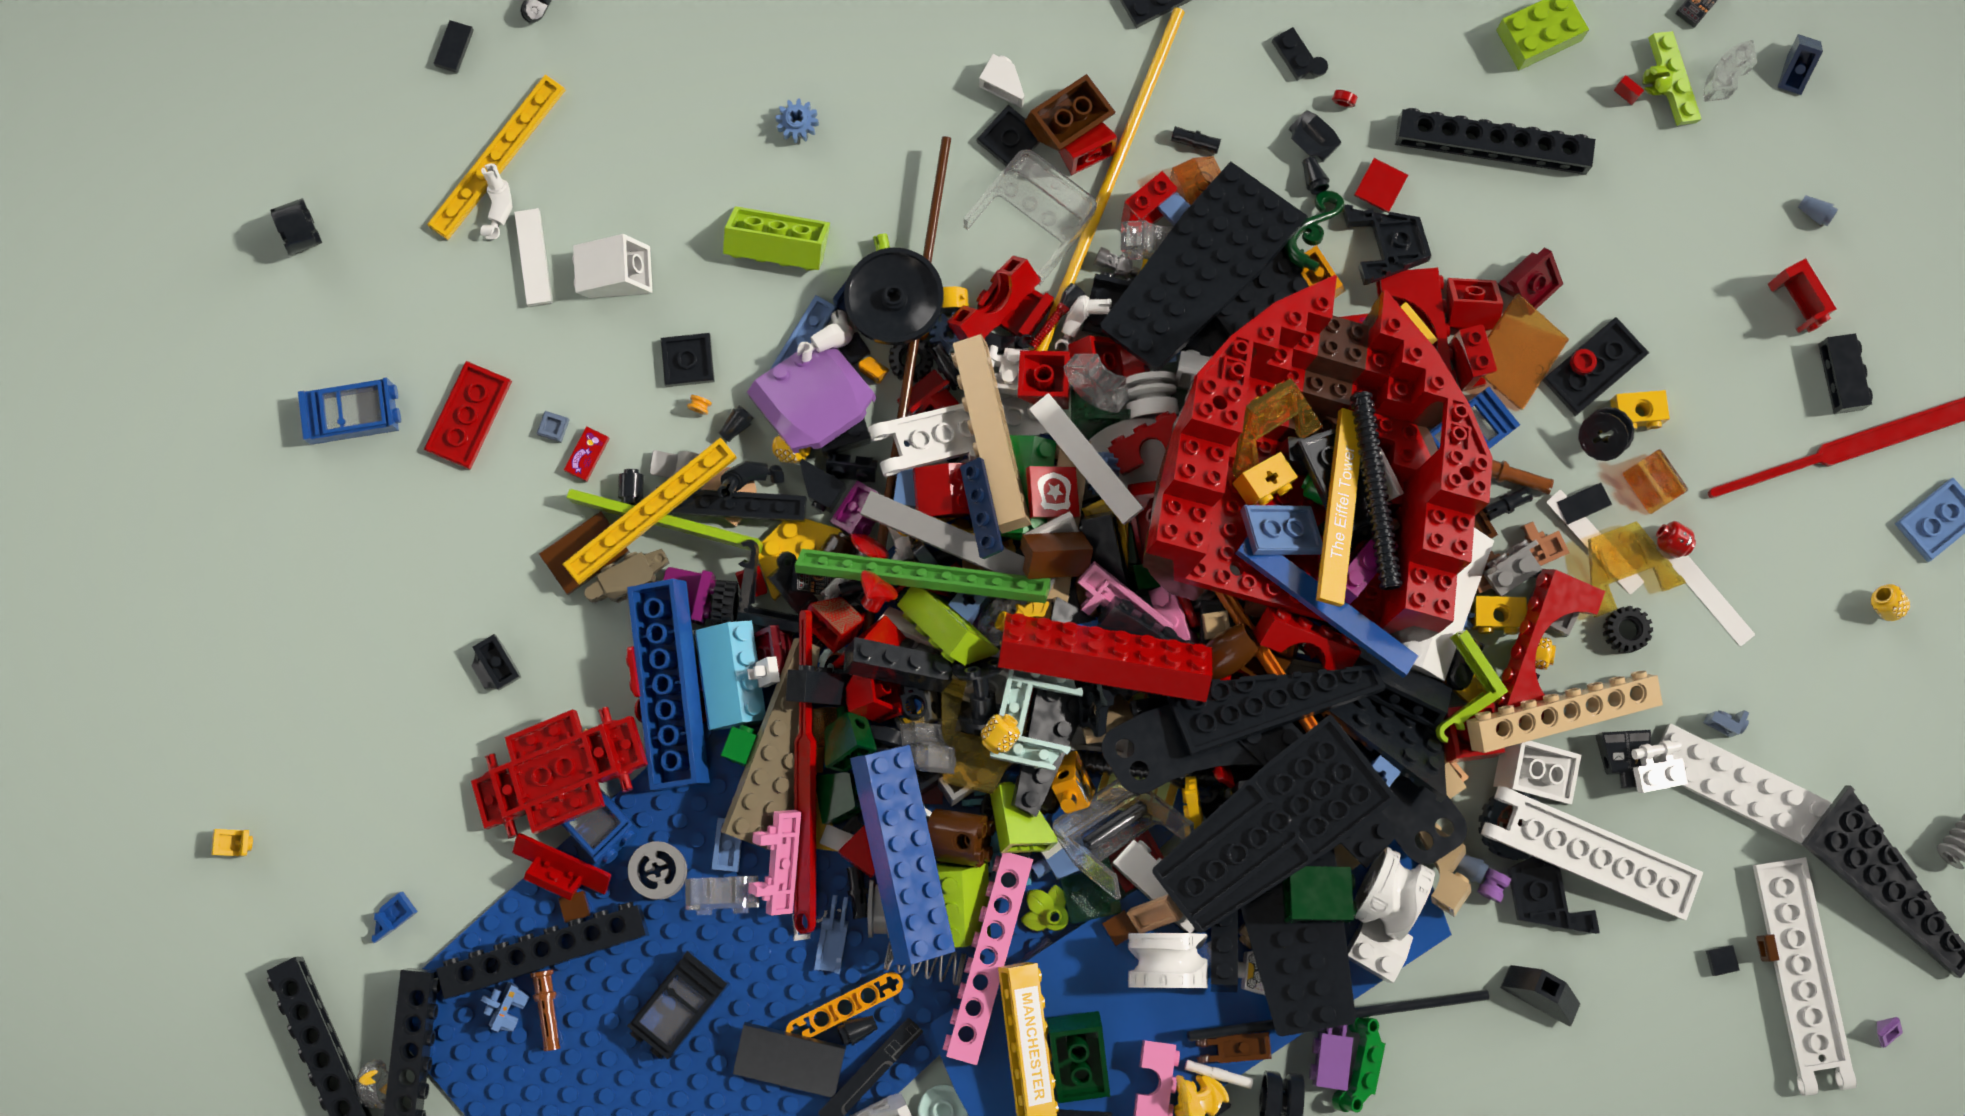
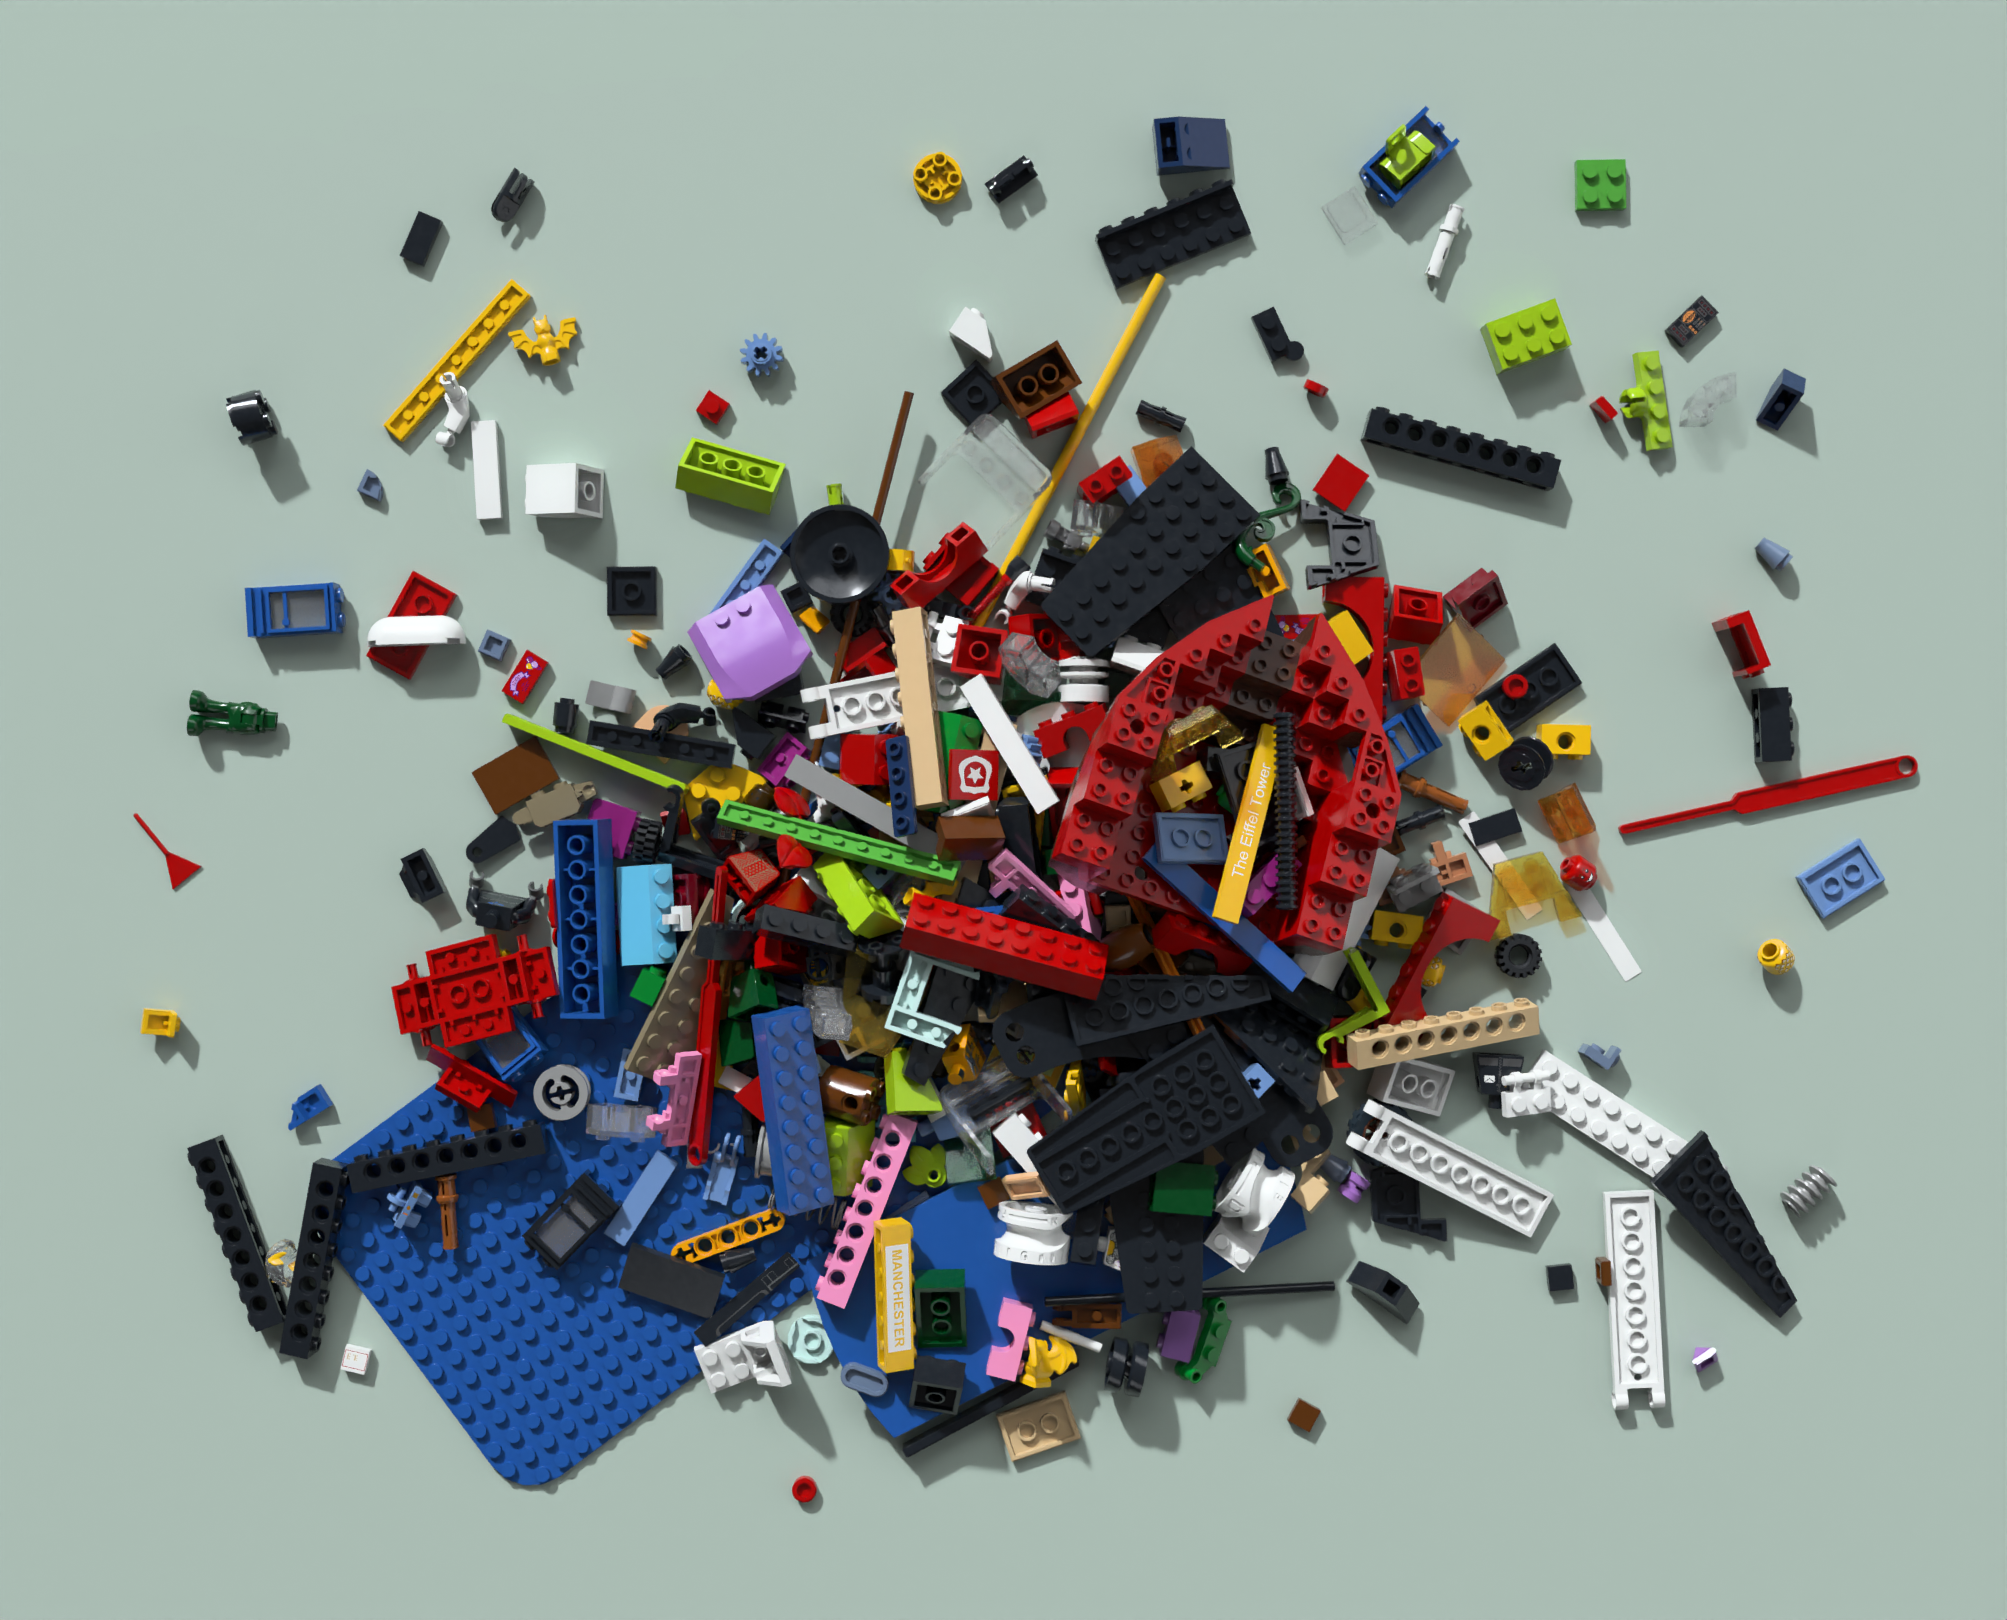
camera: 10 degrees right, 10 degrees up
yellow tile [563,437,737,585] -> none
white arm [797,310,853,362] -> none
yellow head [981,714,1020,754] -> none
black slope [1289,110,1342,162] -> none
none -> red piece [133,813,202,889]
none -> dark green piece [187,690,278,736]
none -> sand blue tile [357,469,383,502]
none -> white brick [367,615,466,647]
none -> black piece [466,816,520,863]
none -> black torso [466,871,544,931]
none -> yellow animal [508,314,577,366]
none -> medium blue tile [604,1150,678,1246]
none -> red plate [696,390,730,425]
none -> yellow brick [1458,700,1514,761]

